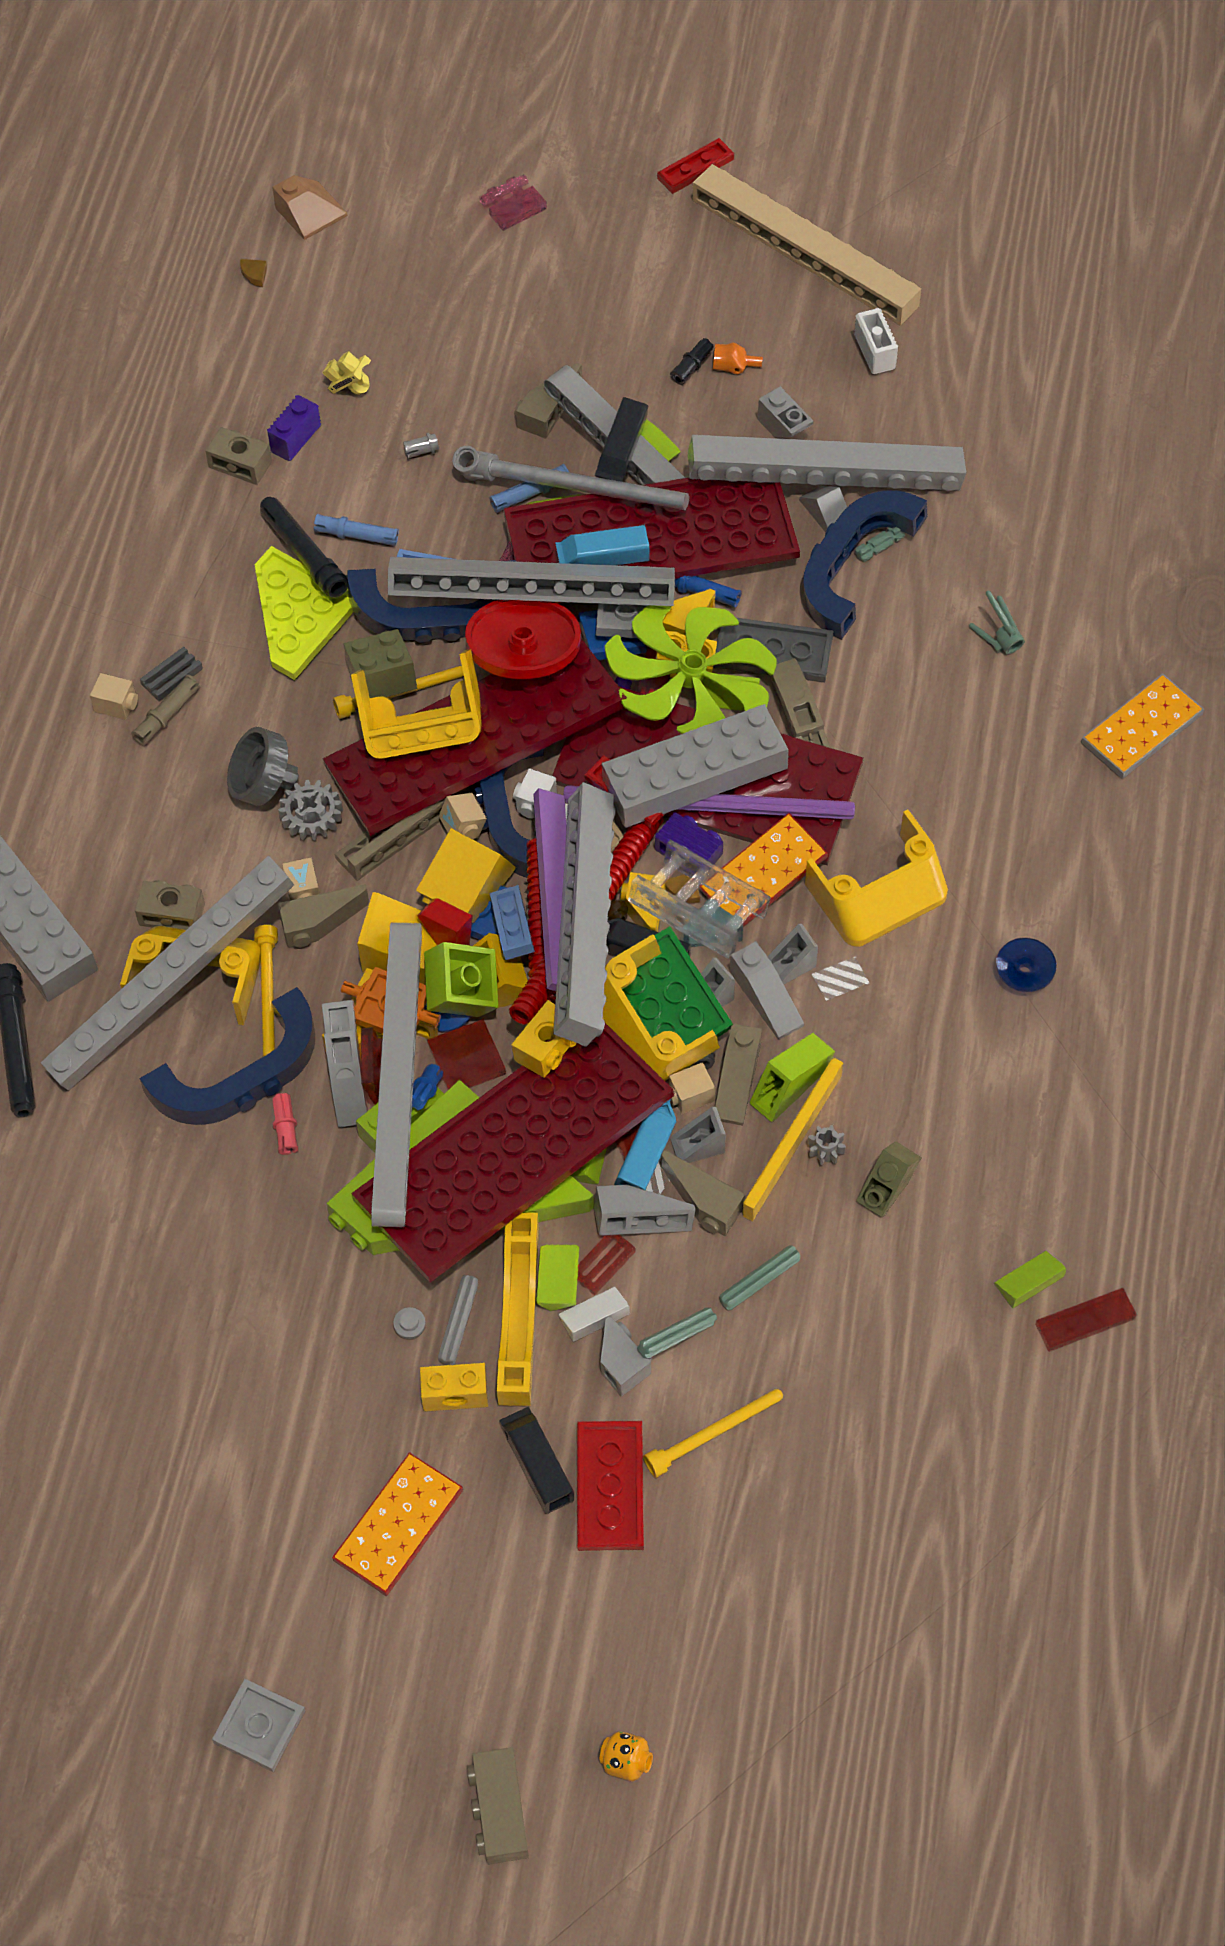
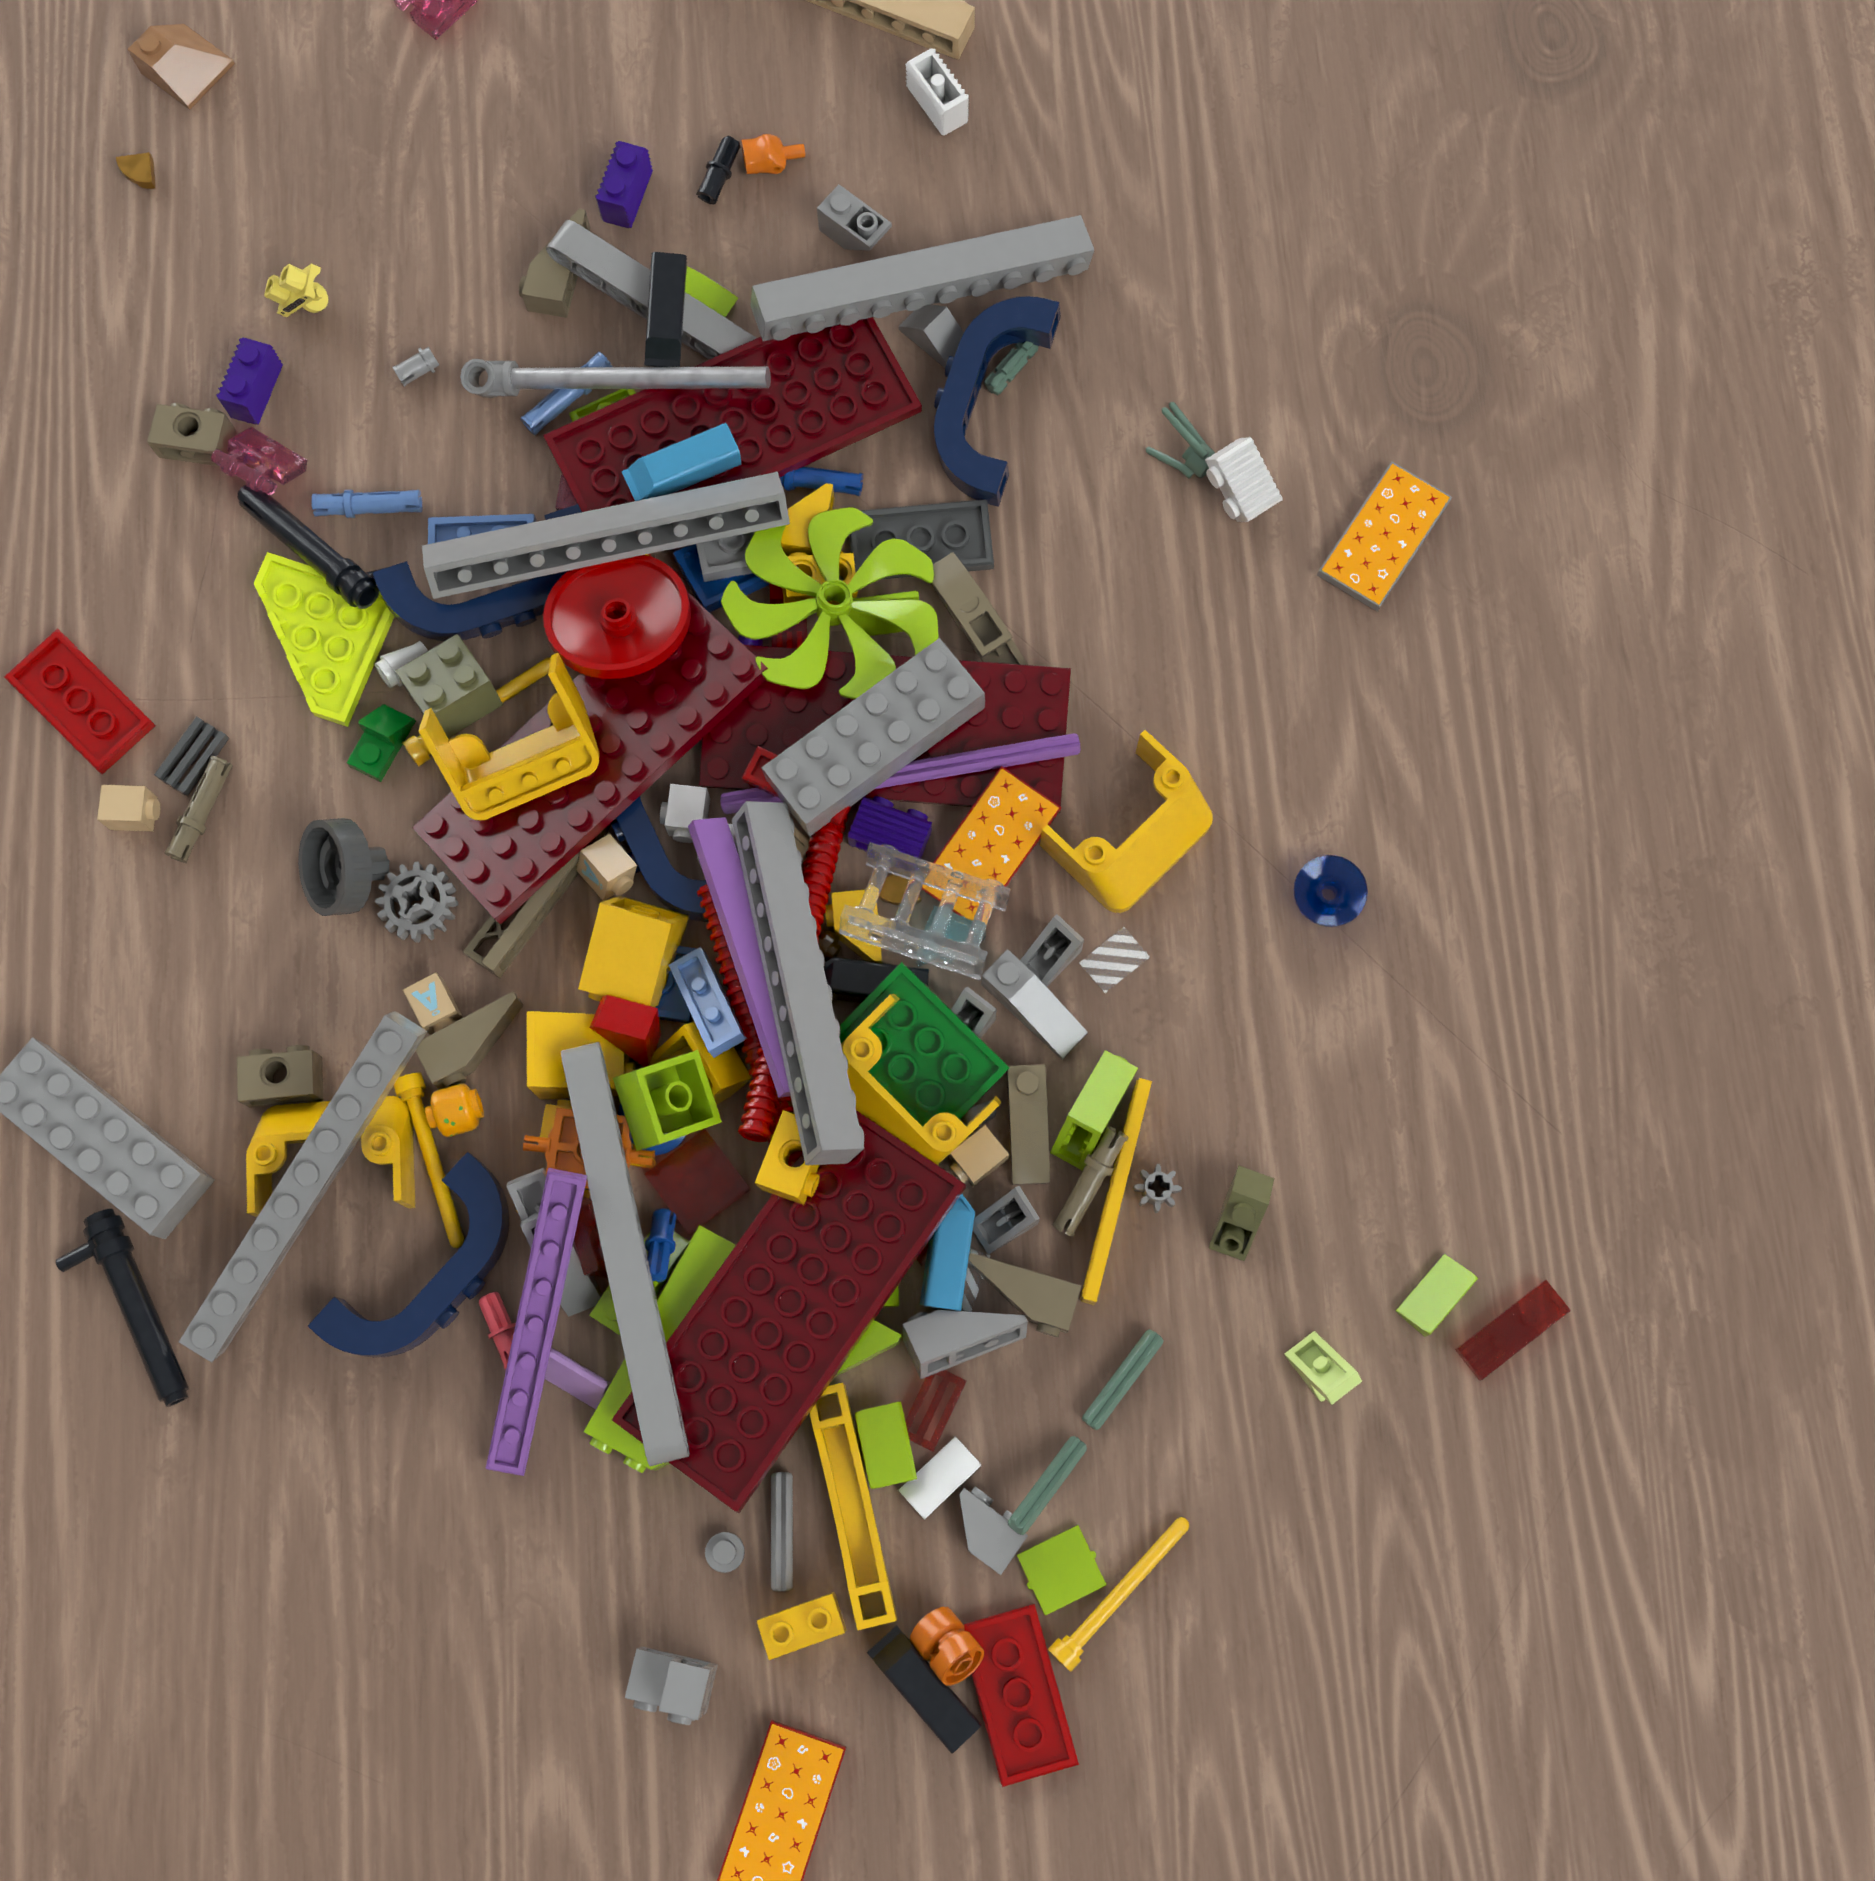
camera: 15 degrees left, 15 degrees up
none -> red tile [4,628,156,775]
none -> clear pink plate [211,427,308,496]
none -> green slope [346,704,416,782]
none -> white cone [375,641,428,688]
none -> light orange head [425,1083,484,1137]
none -> medium lavender tile [486,1168,588,1476]
none -> lavender slope [545,1347,611,1409]
none -> dark purple brick [595,141,653,229]
none -> light grey brick [625,1646,718,1725]
none -> orange wheel [910,1607,984,1686]
none -> lime piece [1017,1525,1107,1616]
none -> dark tan pin [1052,1126,1128,1237]
none -> white brick [1205,437,1283,522]
none -> yellowish green slope [1285,1331,1362,1405]

